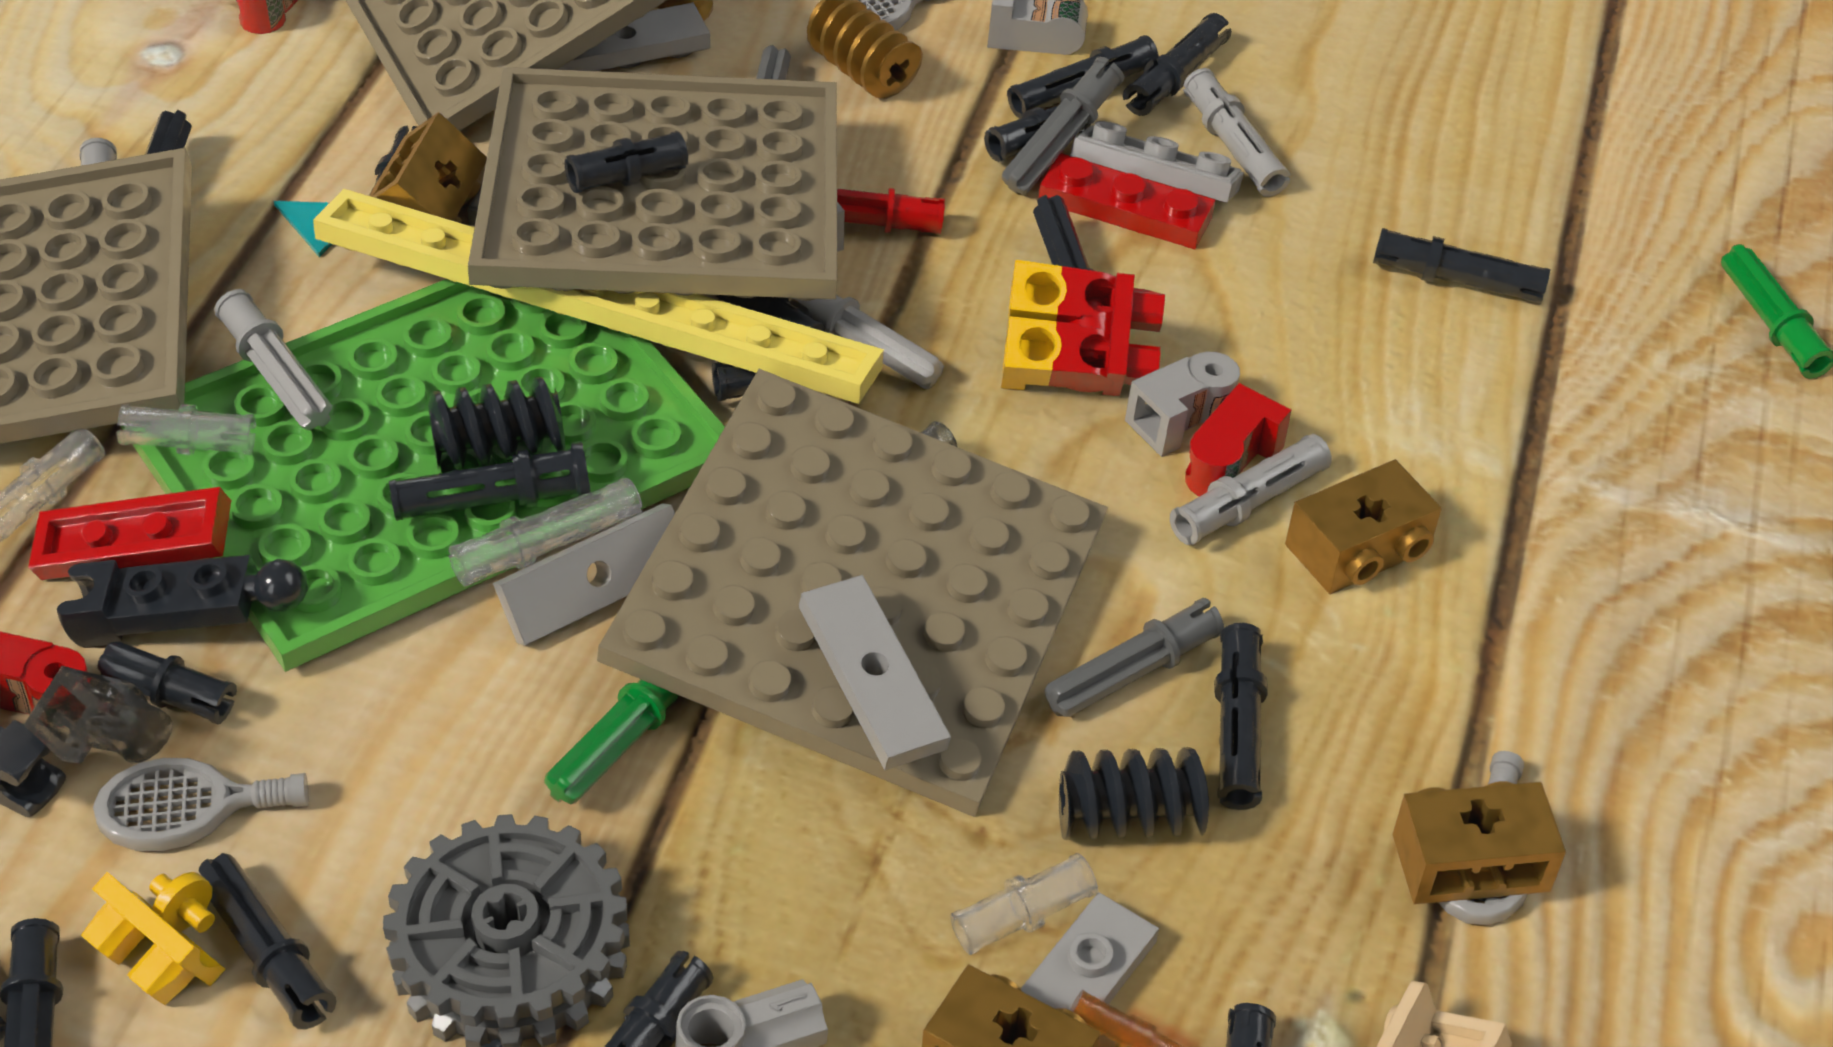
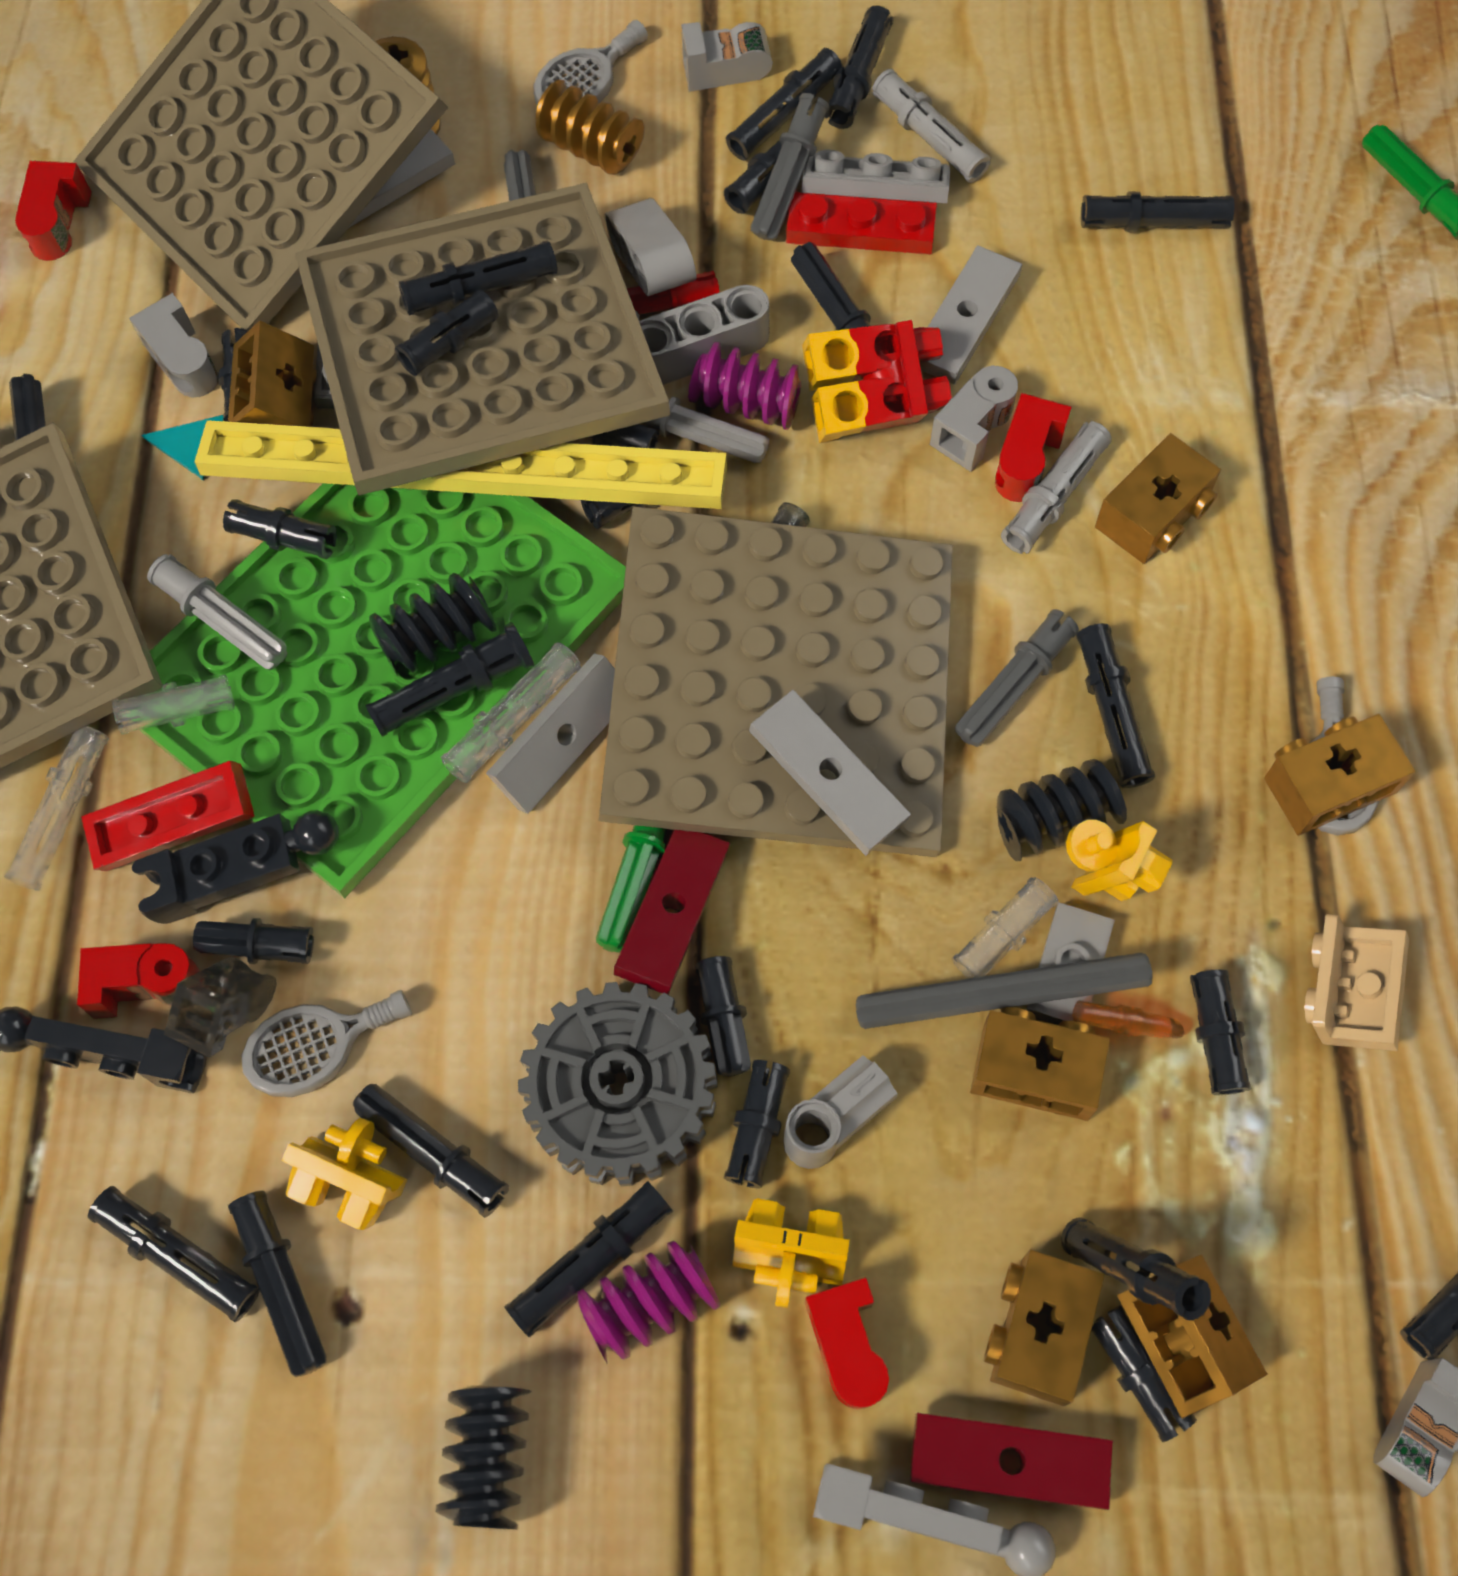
camera: 10 degrees left, 20 degrees up
none -> light grey leg [129,293,218,398]
none -> black pin [223,499,337,559]
none -> black pin [398,240,558,316]
none -> light grey beam [605,198,696,297]
none -> dark red tile [613,830,730,995]
none -> light grey beam [639,285,770,385]
none -> magenta piece [688,341,802,430]
none -> black axle [695,956,751,1077]
none -> dark grey axle [855,953,1153,1029]
none -> light grey tile [920,245,1022,385]
none -> yellow hips [1066,820,1173,901]

